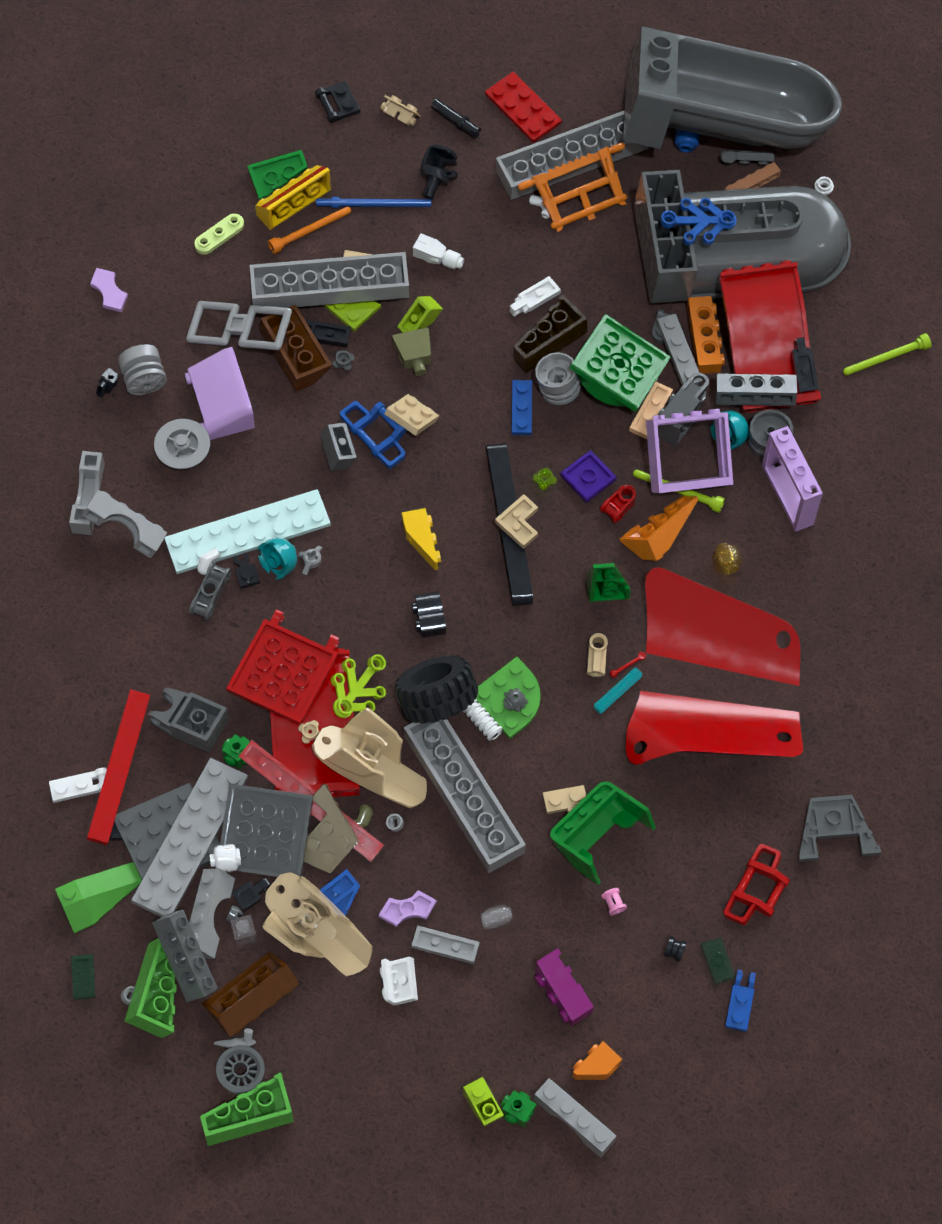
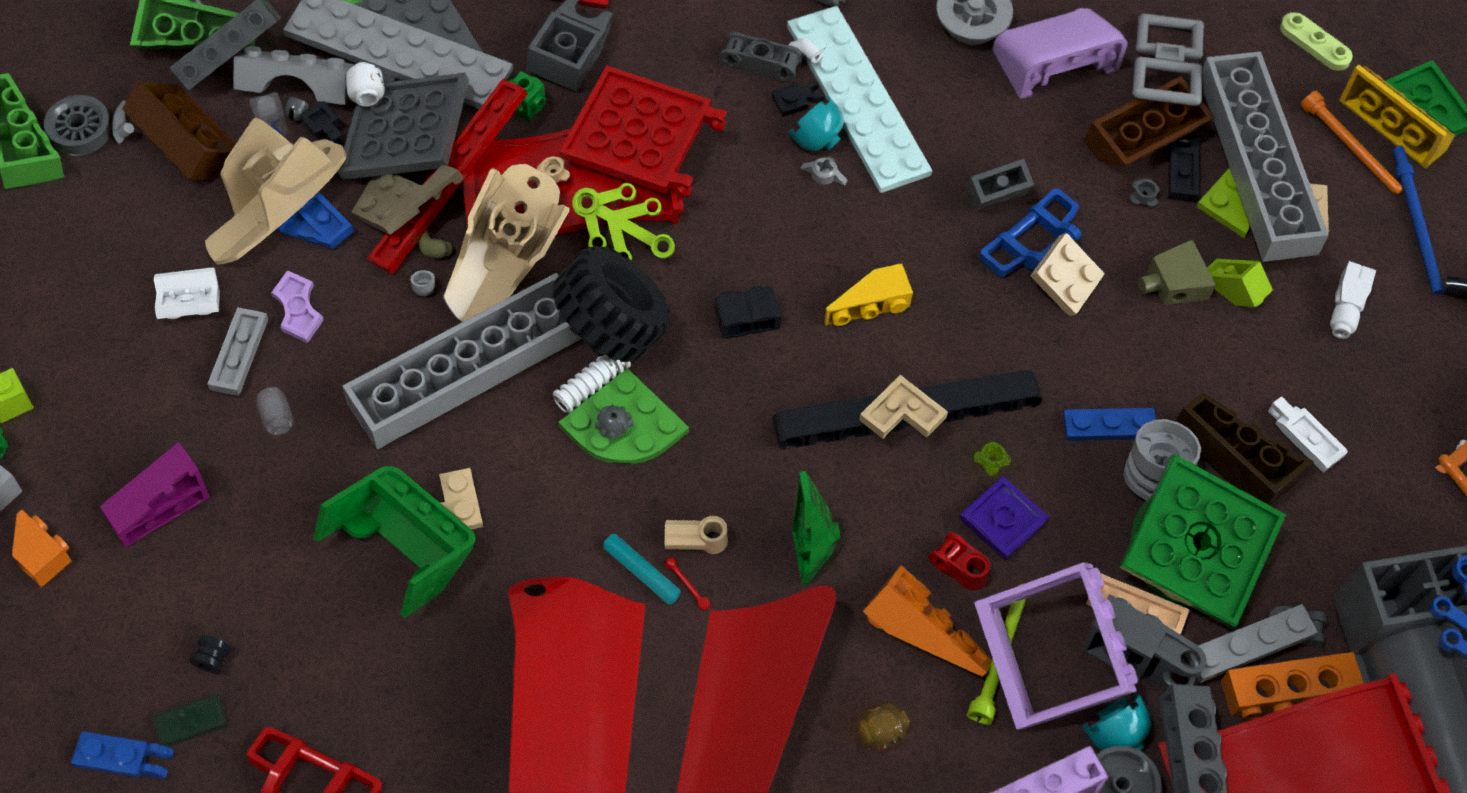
camera: 85 degrees right, 5 degrees down
bright pink bush [601,888,627,916] -> none

